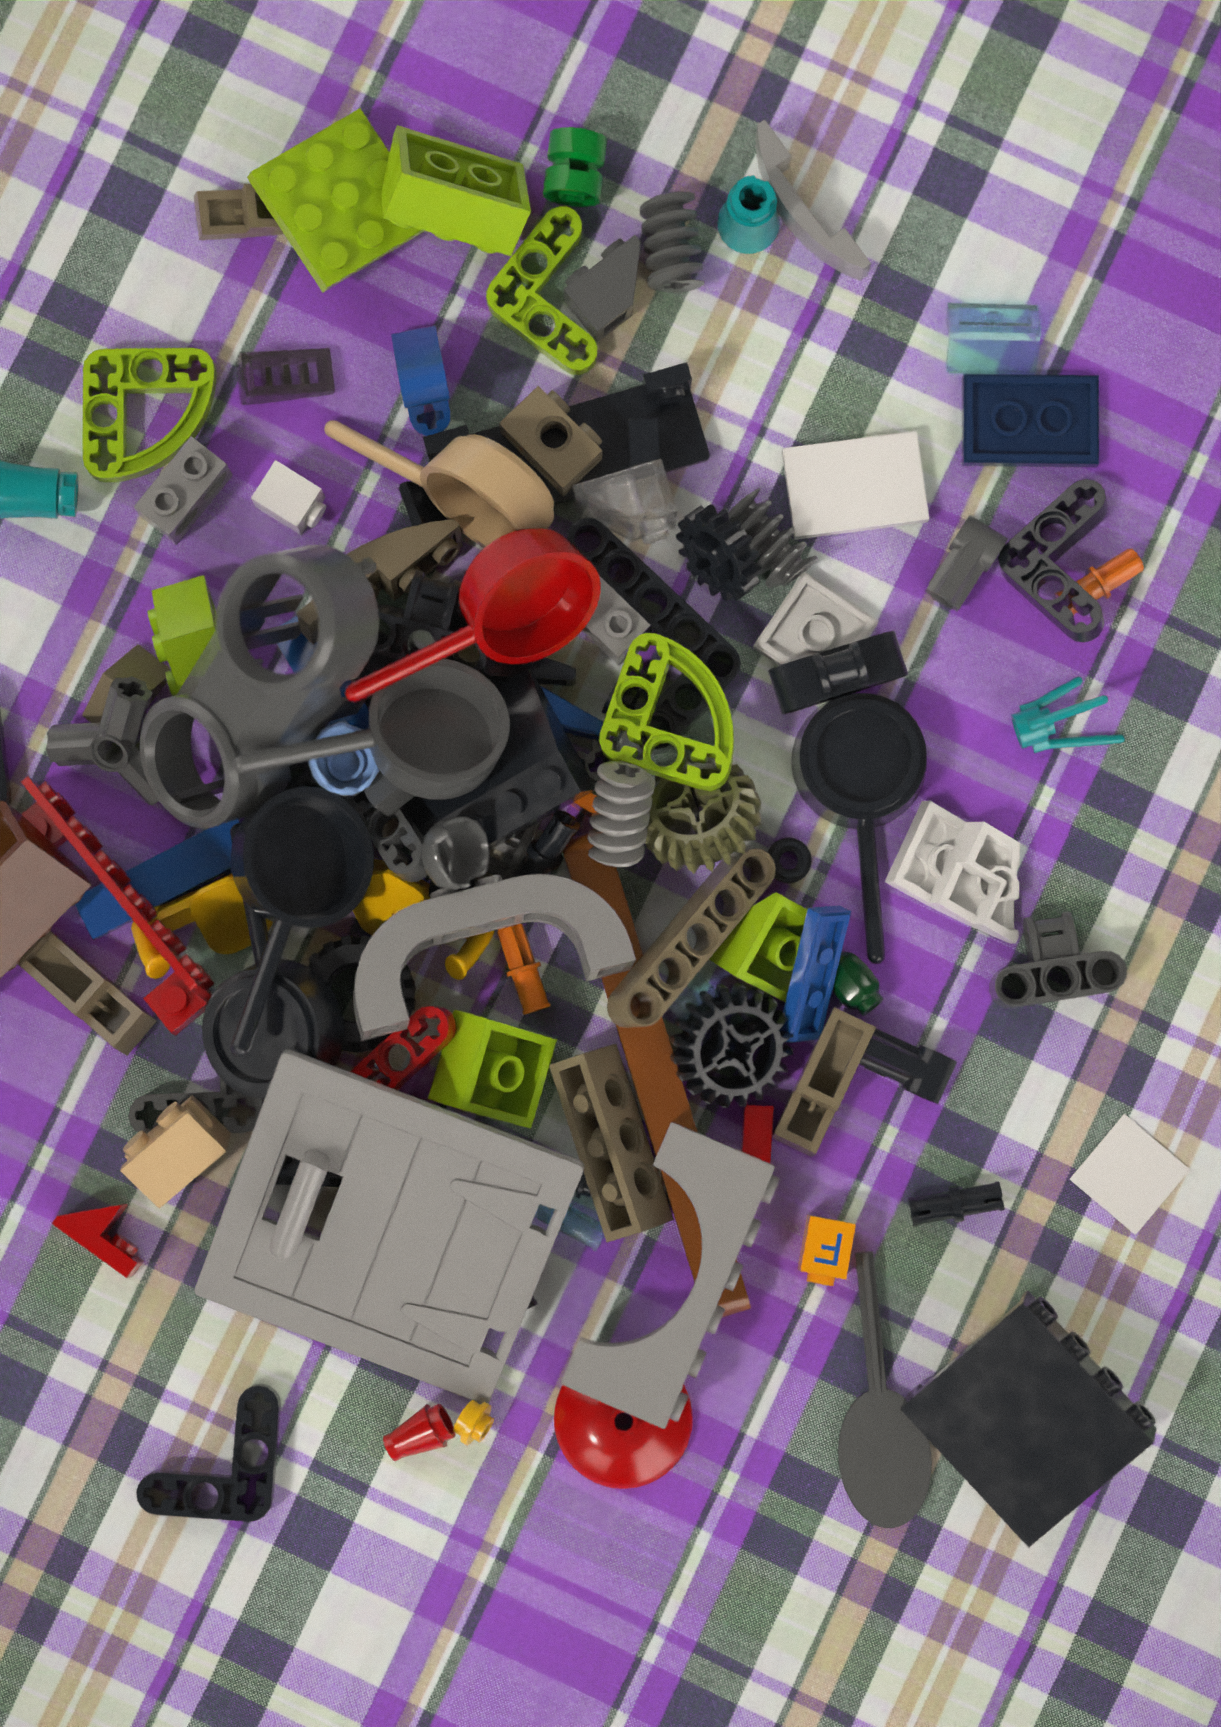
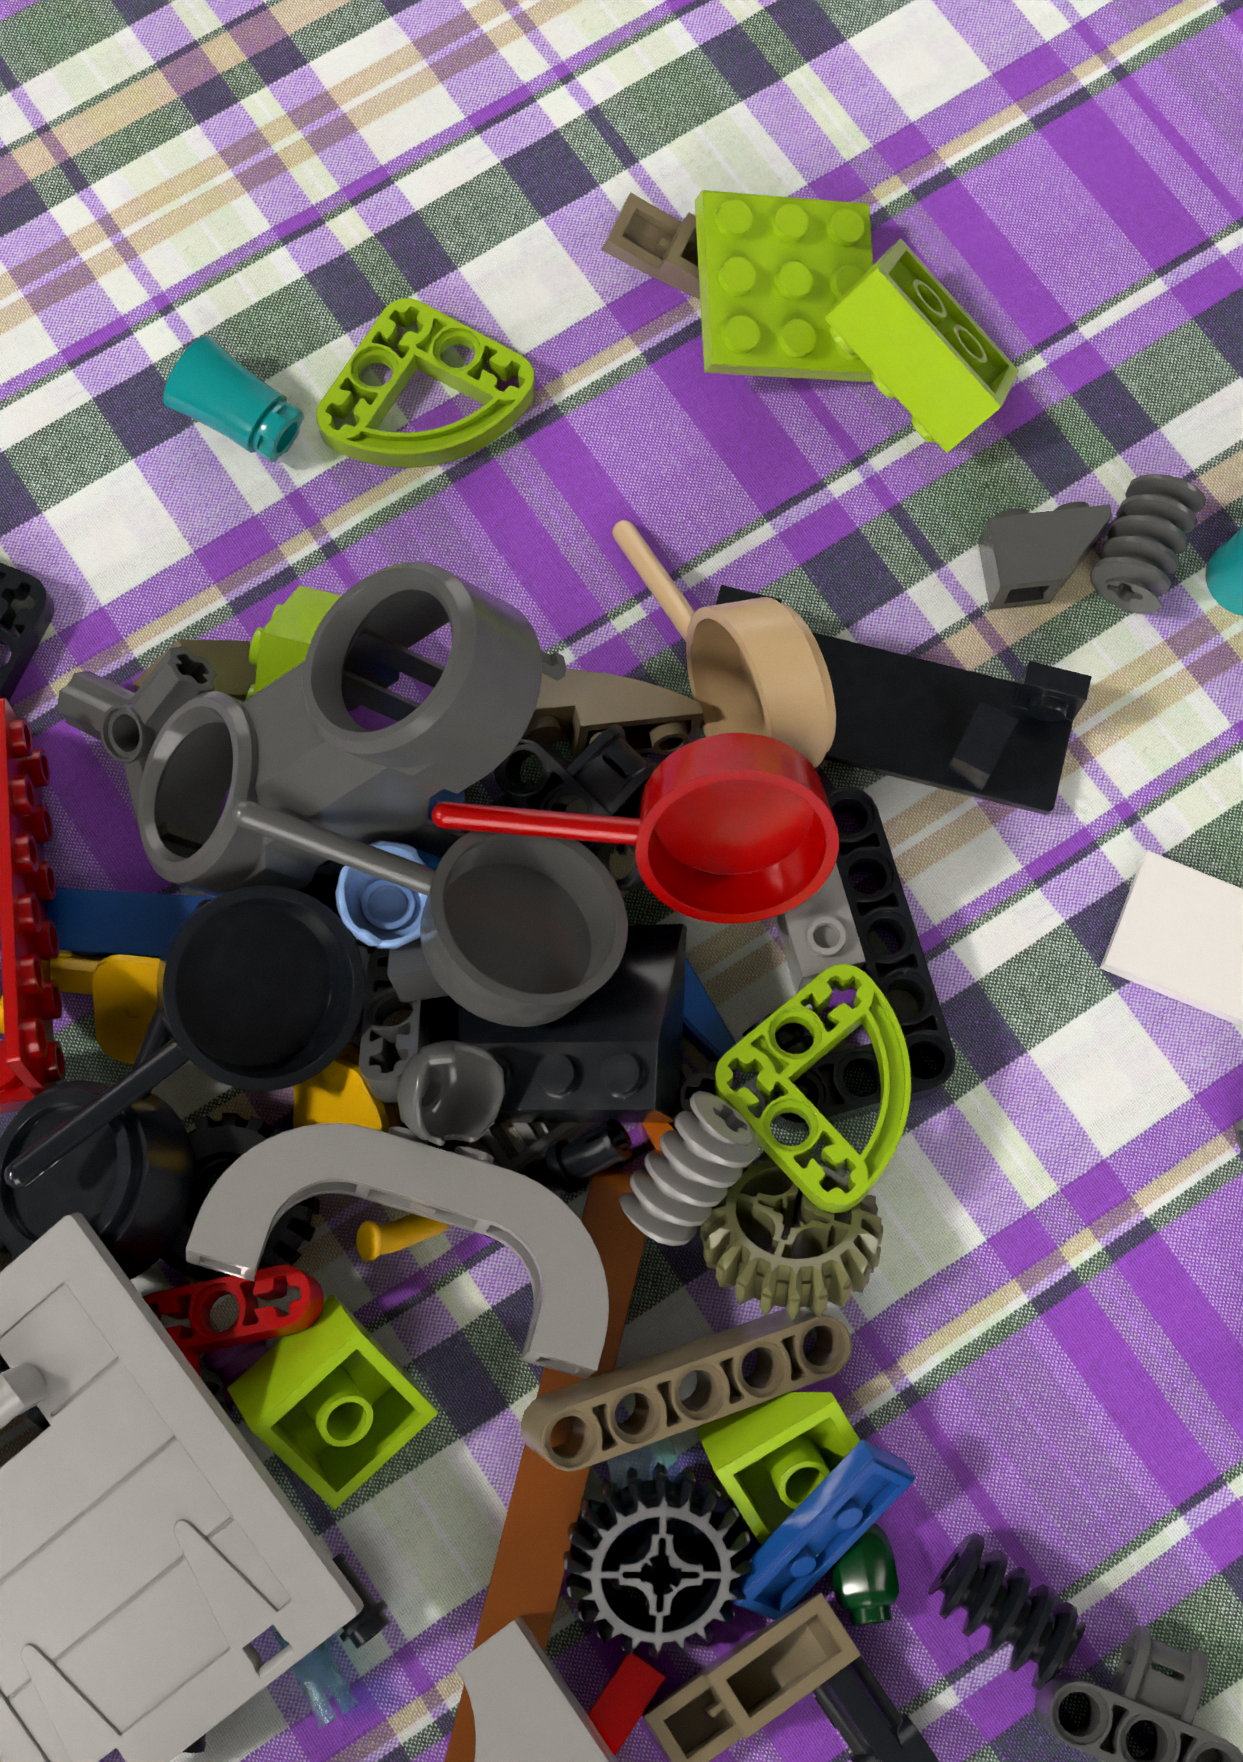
camera: 35 degrees right, 10 degrees down
light grey brick [134,436,233,545] -> none
clear smoke slope [236,348,335,405] -> none
white brick [251,460,326,535] -> none
blue piece [391,325,450,436] -> none
black slope [398,481,446,526] -> none
black slope [484,657,576,686] -> none
lime beam [486,206,597,375] -> none
orange axle [498,924,551,1015] -> none
dark tan brick [499,386,602,497] -> none
green wheel [543,127,607,207] -> none
dark tan brick [549,1044,674,1243] -> none
clear slope [573,459,678,544] -> none
black gear [676,504,762,602] -> none
dark grey piece [728,488,818,589] -> none
white tile [753,571,879,666] -> none
black plate [767,838,812,884] -> none
black piece [768,631,908,714] -> none
black piece [791,693,927,964] -> none
white slope [885,801,1020,944] -> none
none -> black piece [928,1532,1086,1690]

